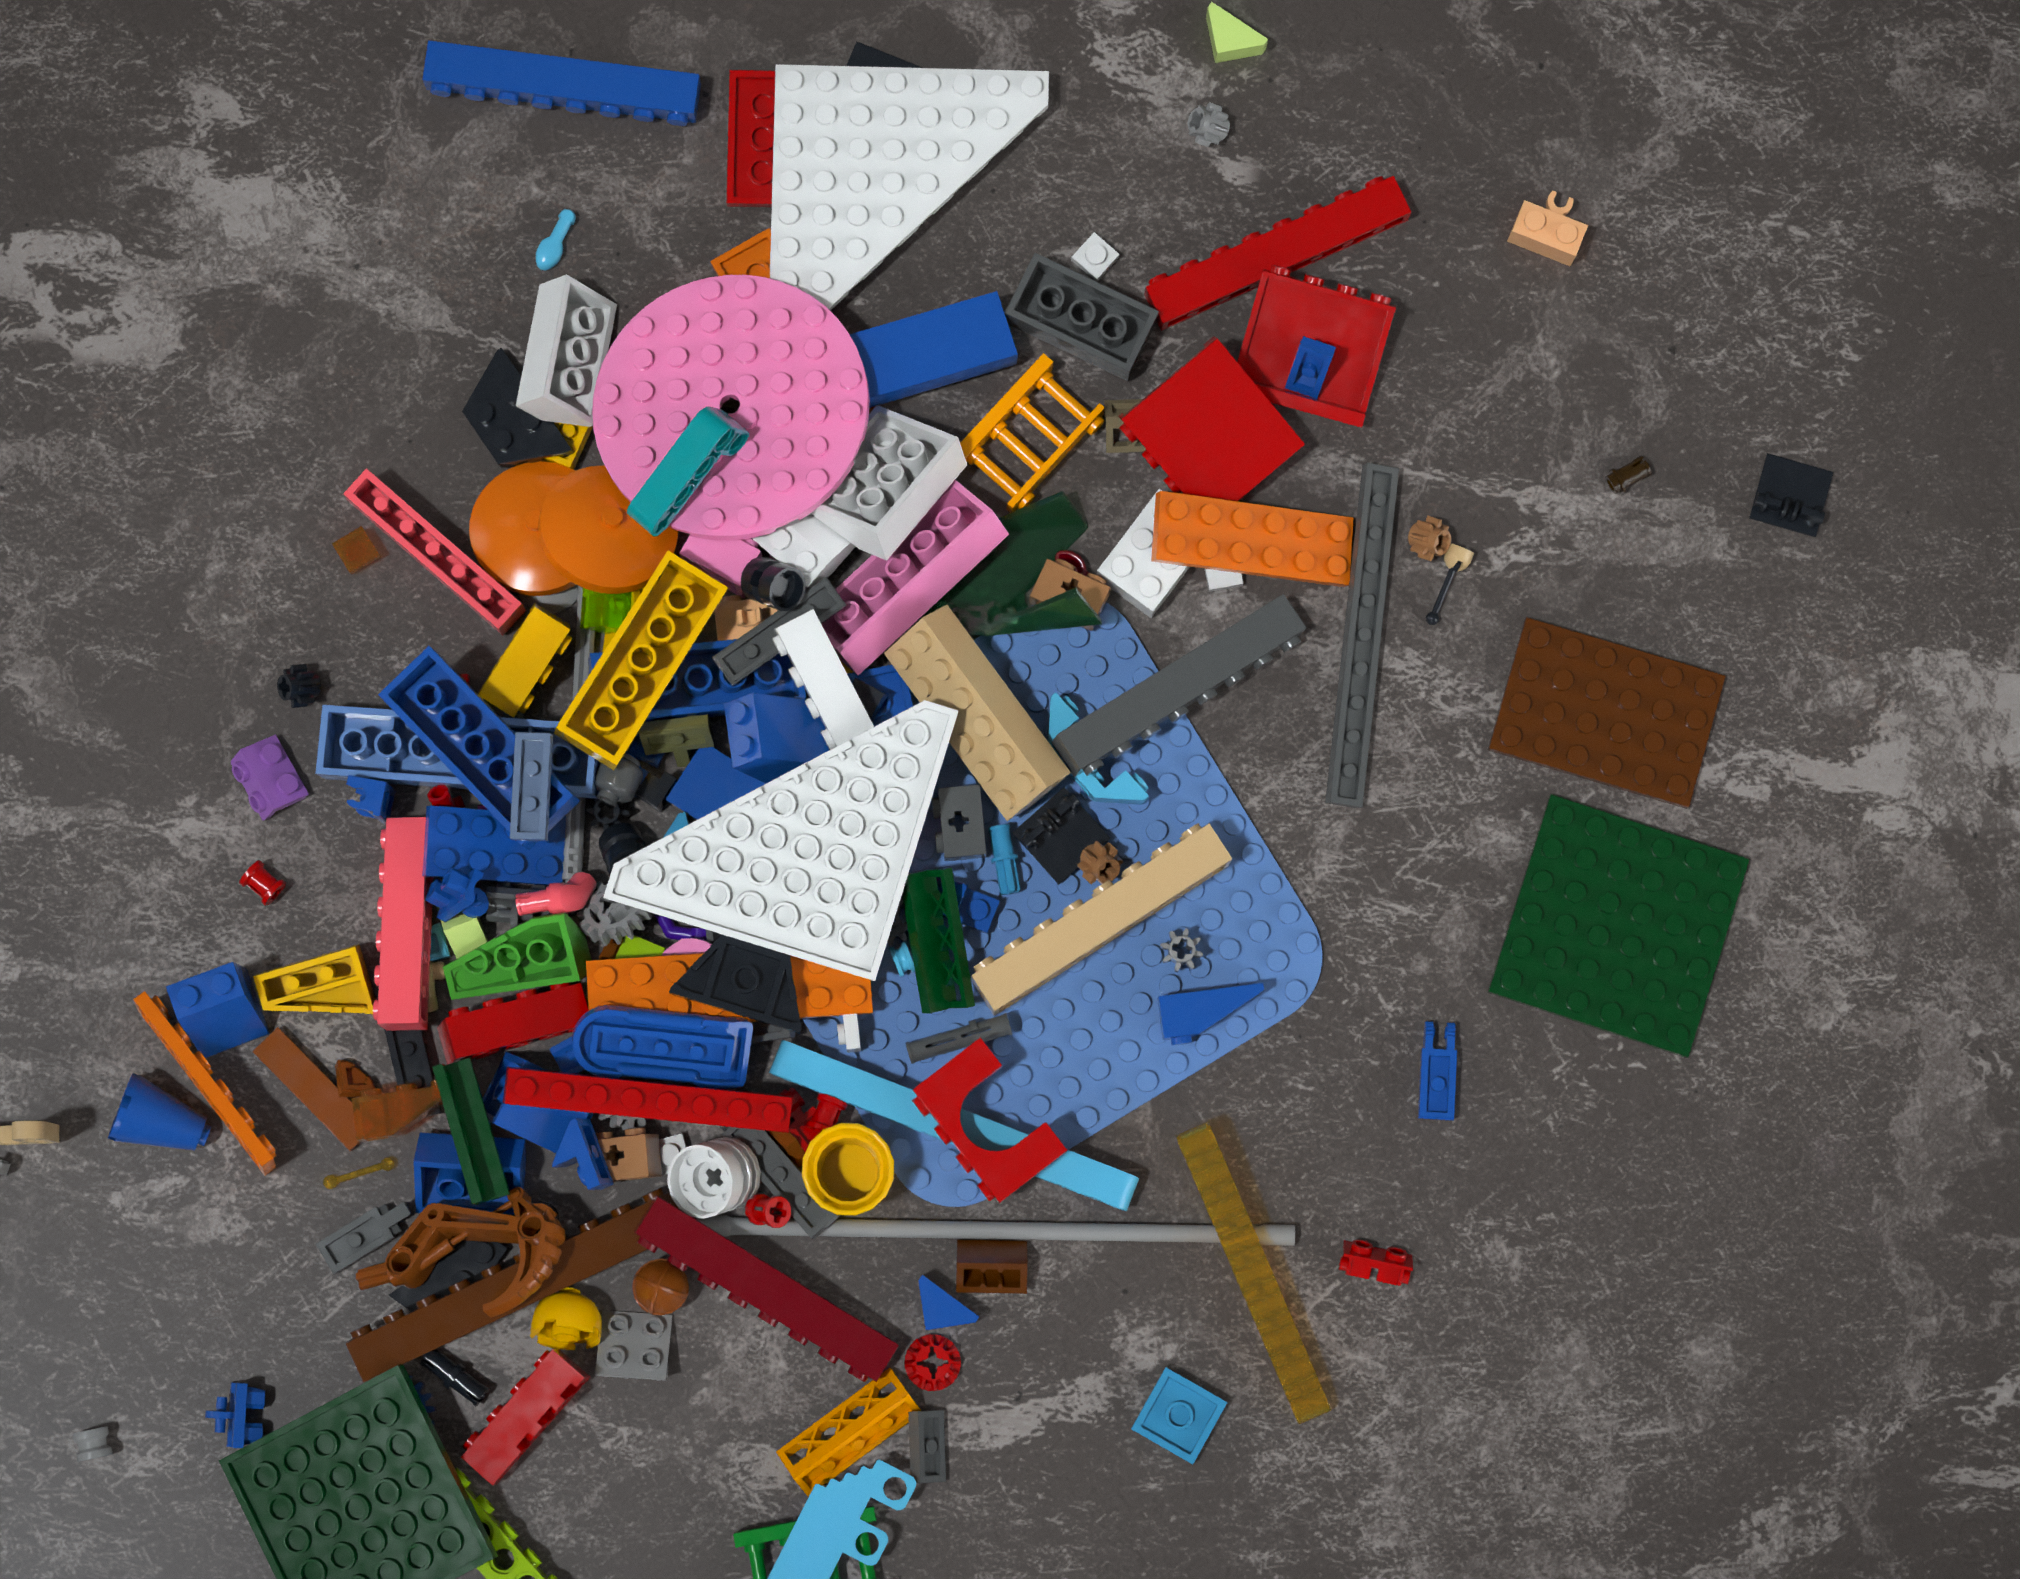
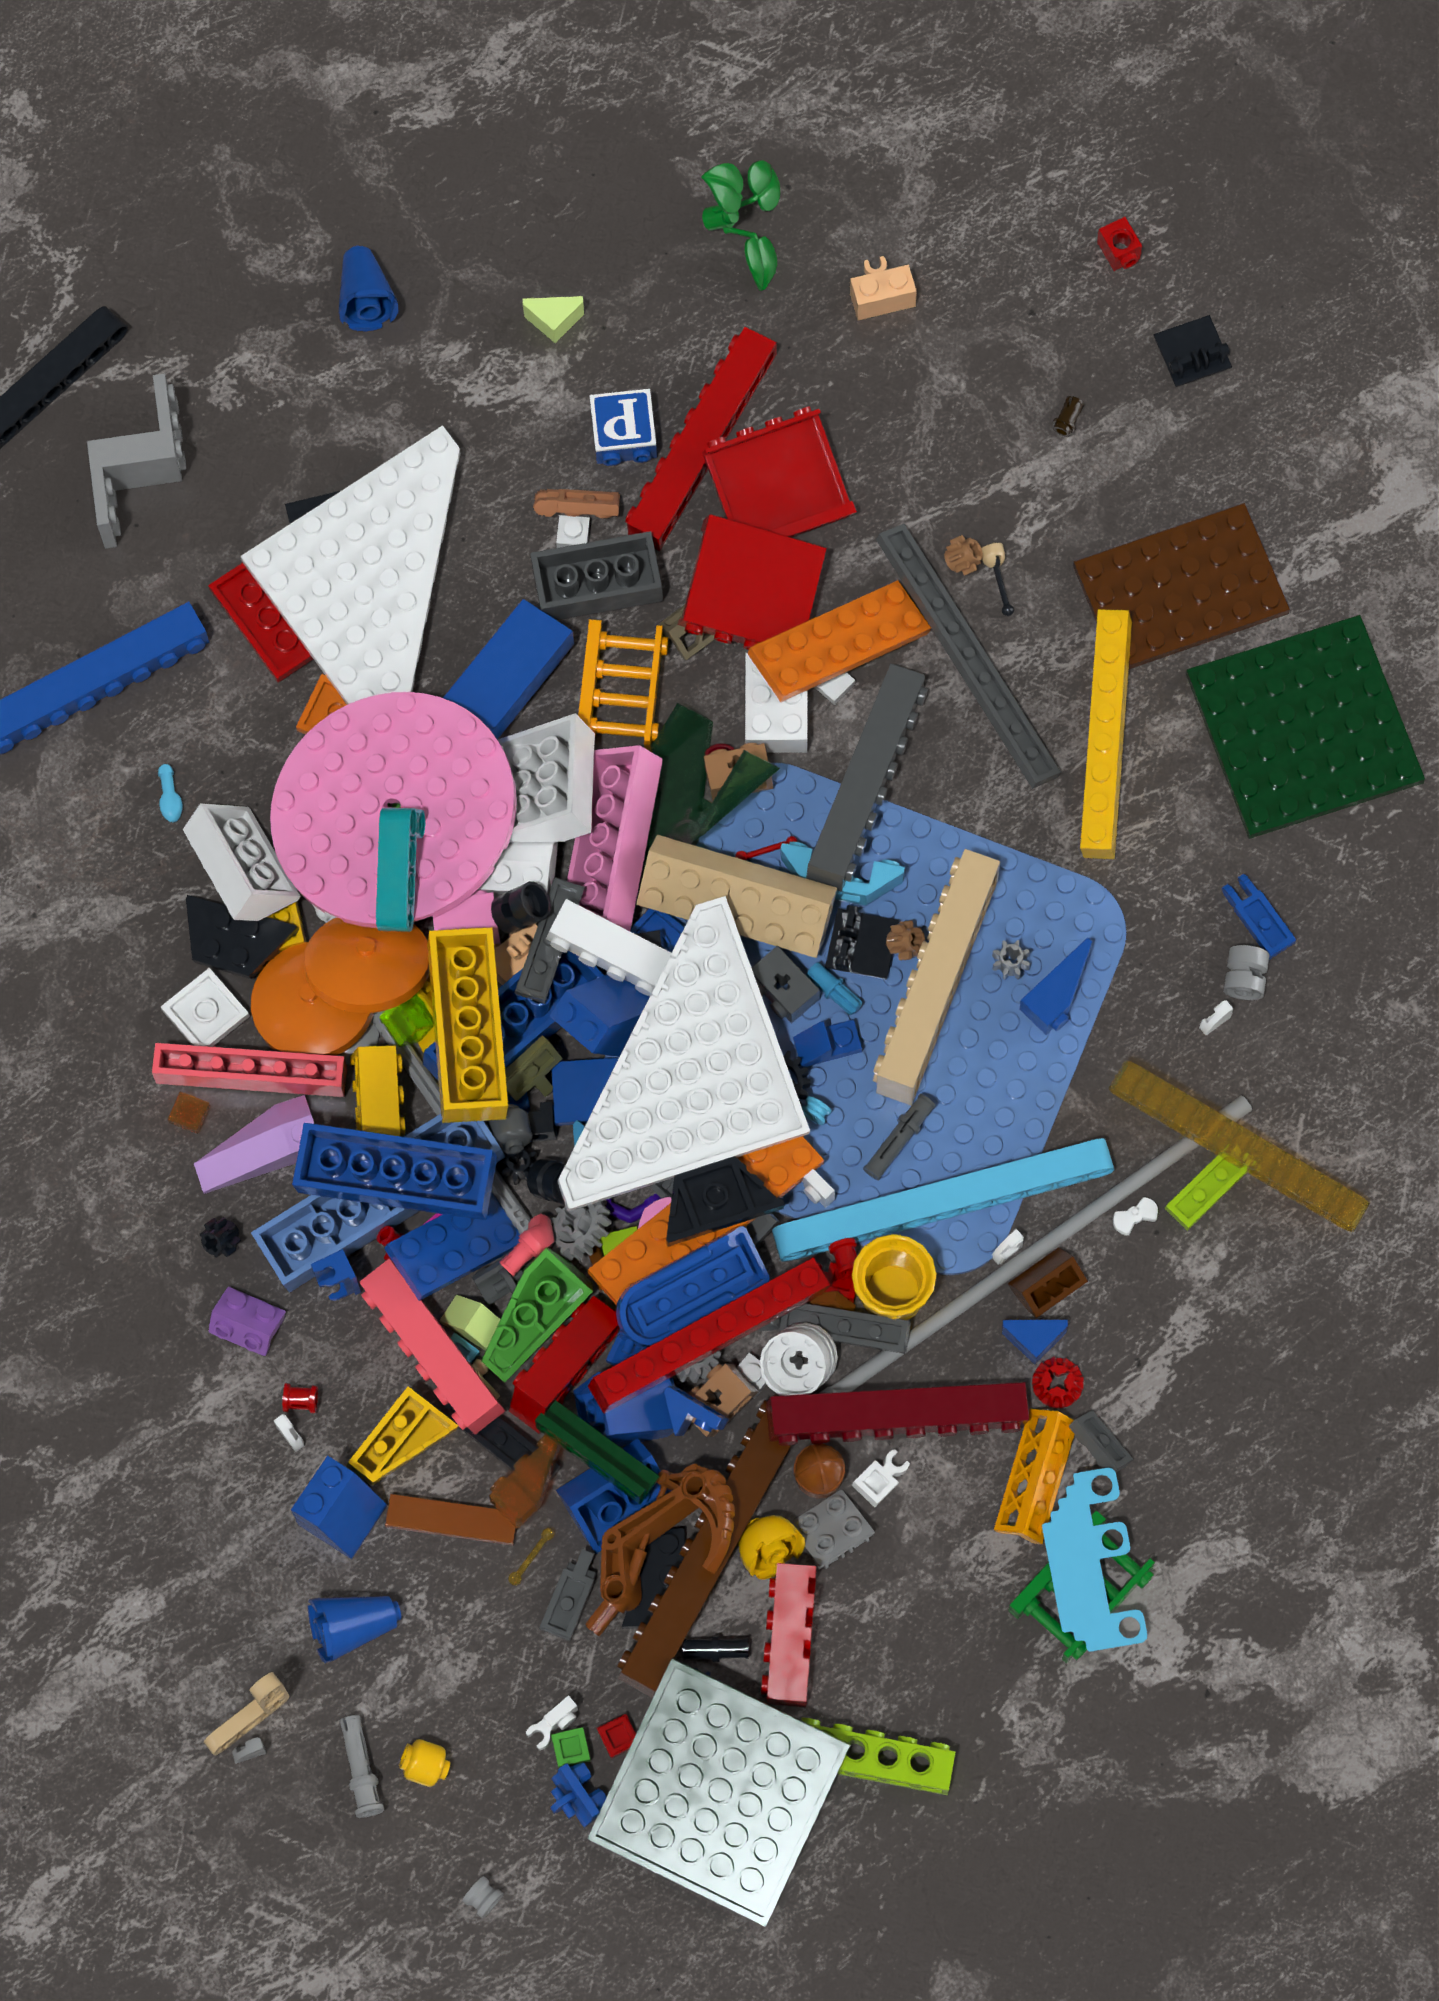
camera: 30 degrees left, 10 degrees down
orange plate [133,991,277,1176] -> none
dark orange tile [335,1060,376,1097] -> none
blue hips [425,868,489,922] -> none
sand blue plate [510,732,553,841] -> none
red bush [745,1194,791,1228] -> none
dark green fence [902,867,975,1013] -> none
red arch [912,1037,1067,1204] -> none
dark azure plate [1131,1367,1228,1465] -> none
light grey gear [1187,102,1230,147] -> none
blue slope [1285,336,1336,399] -> none
red hinge [1339,1240,1413,1286] -> none
none -> white plate [161,968,250,1047]
none -> lavender wedge [194,1095,314,1194]
none -> white tile [274,1414,304,1452]
none -> light grey pin [339,1715,385,1818]
none -> yellow head [399,1739,450,1787]
none -> white plate [526,1695,578,1751]
none -> nougat hinge [533,489,620,518]
none -> bright green plate [551,1727,591,1768]
none -> piece [590,389,657,466]
none -> red tile [597,1714,636,1759]
none -> green plant [701,160,780,291]
none -> red hinge [735,836,798,861]
none -> white plate [852,1449,910,1507]
none -> white tile [992,1229,1024,1265]
none -> yellow brick [1080,610,1132,859]
none -> red brick [1097,217,1142,271]
none -> white piece [1112,1197,1158,1236]
none -> lime plate [1165,1142,1255,1231]
none -> white tile [1199,1000,1233,1035]
none -> light grey wheel [1223,945,1270,1000]

